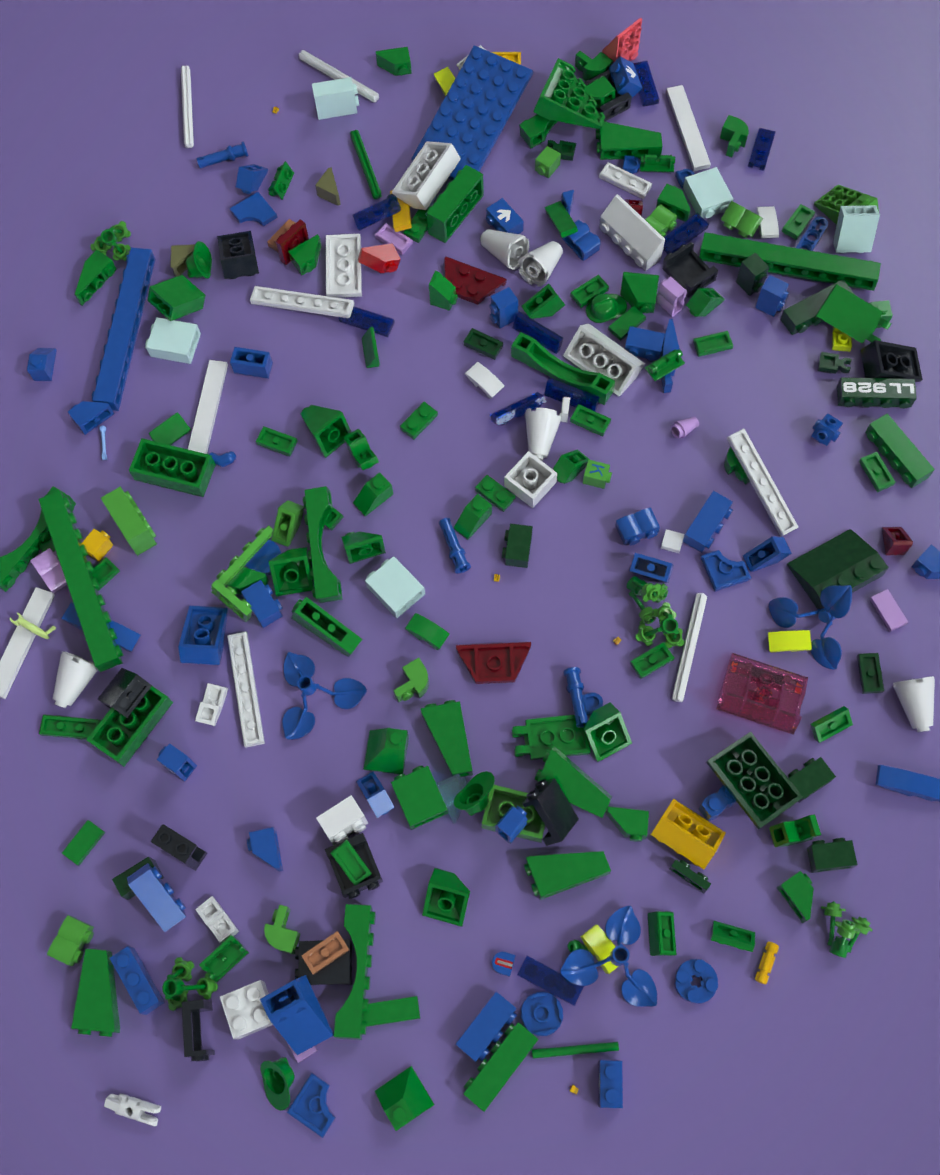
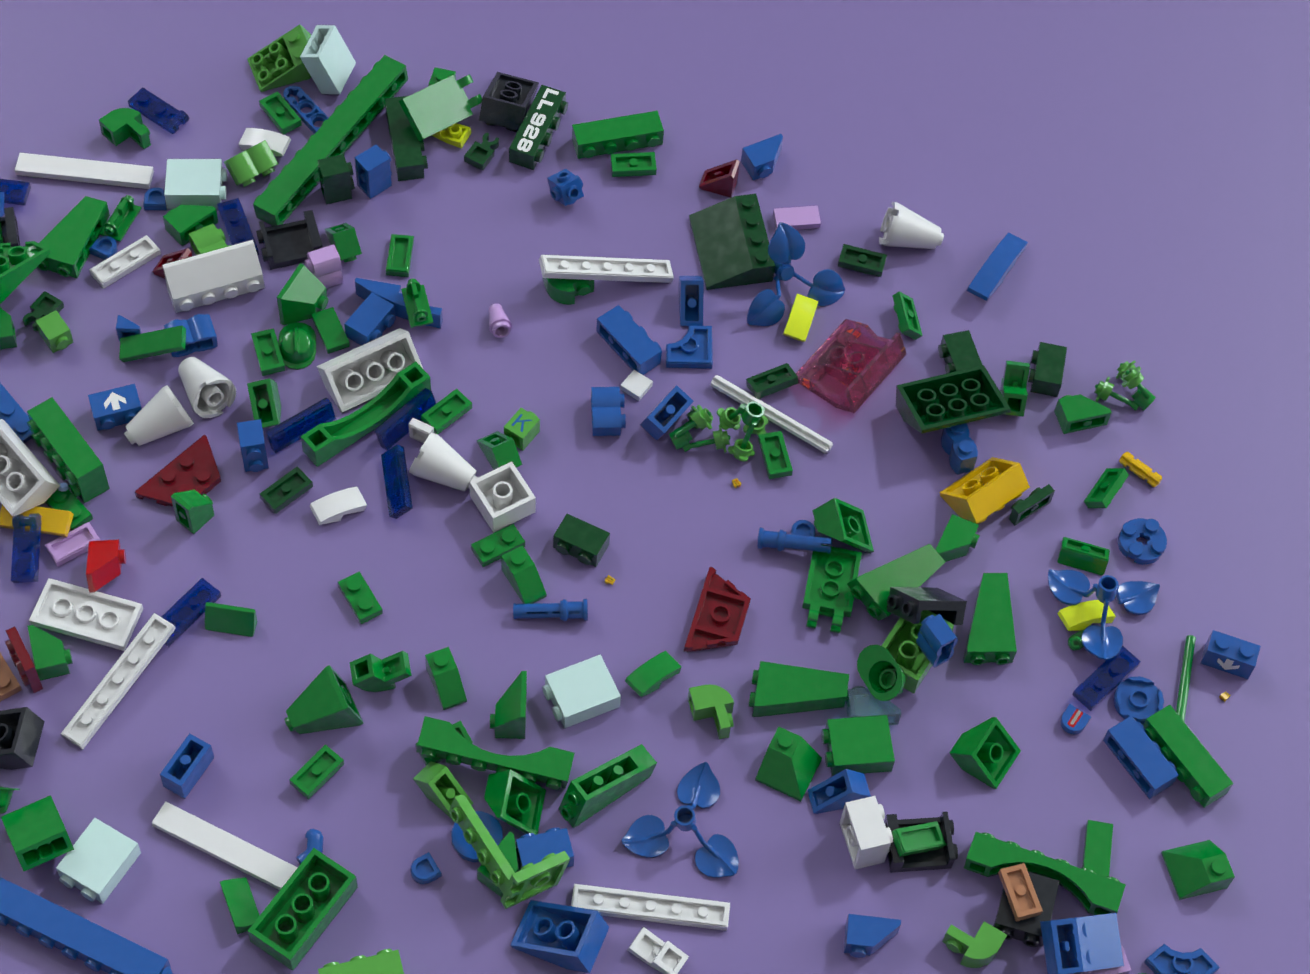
camera: 80 degrees left, 10 degrees down
none -> blue tile [411,852,442,884]
none -> dark green plate [746,363,798,399]

